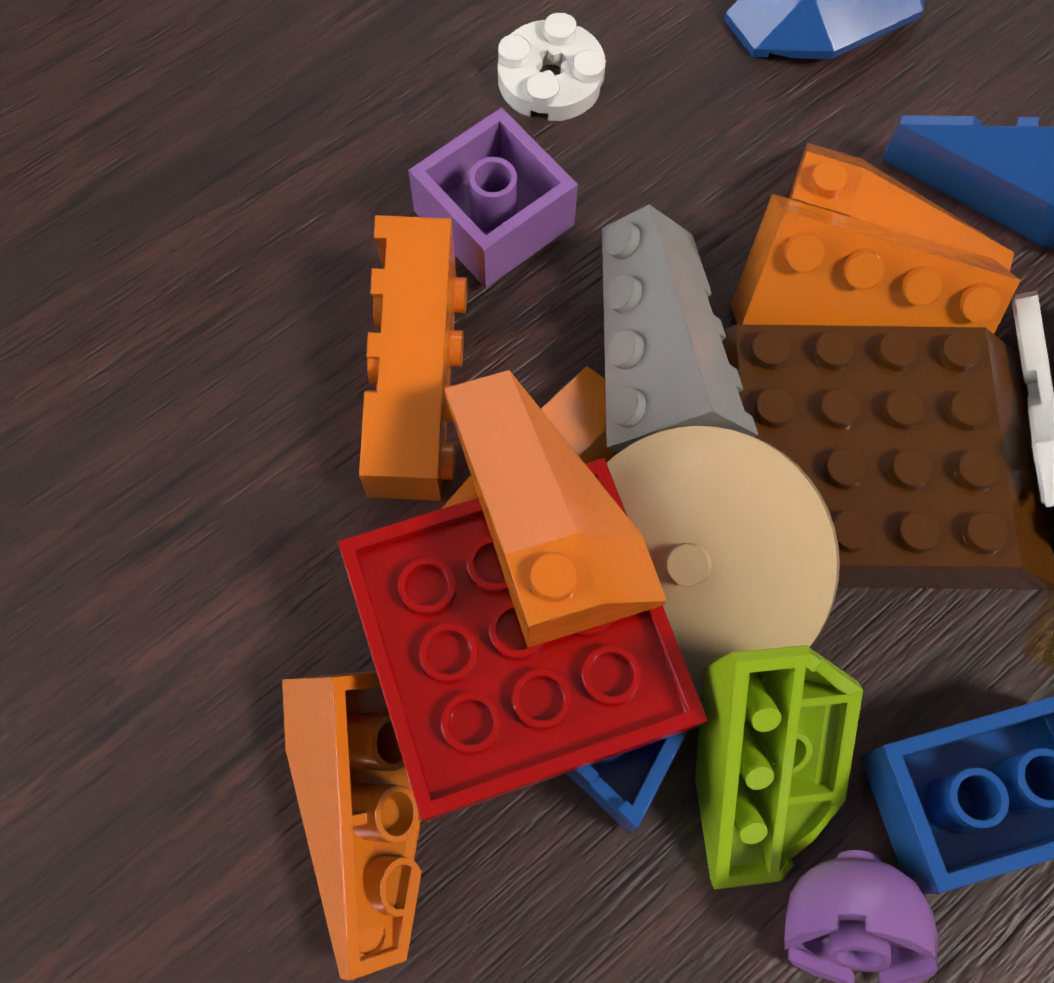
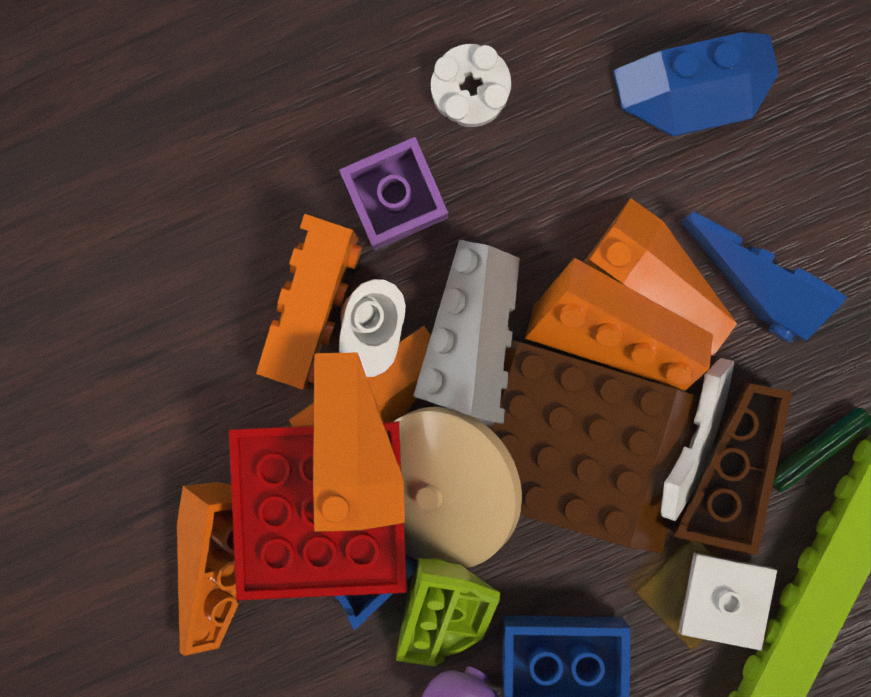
camera: 20 degrees right, 20 degrees up
none -> white piece [339,279,406,377]

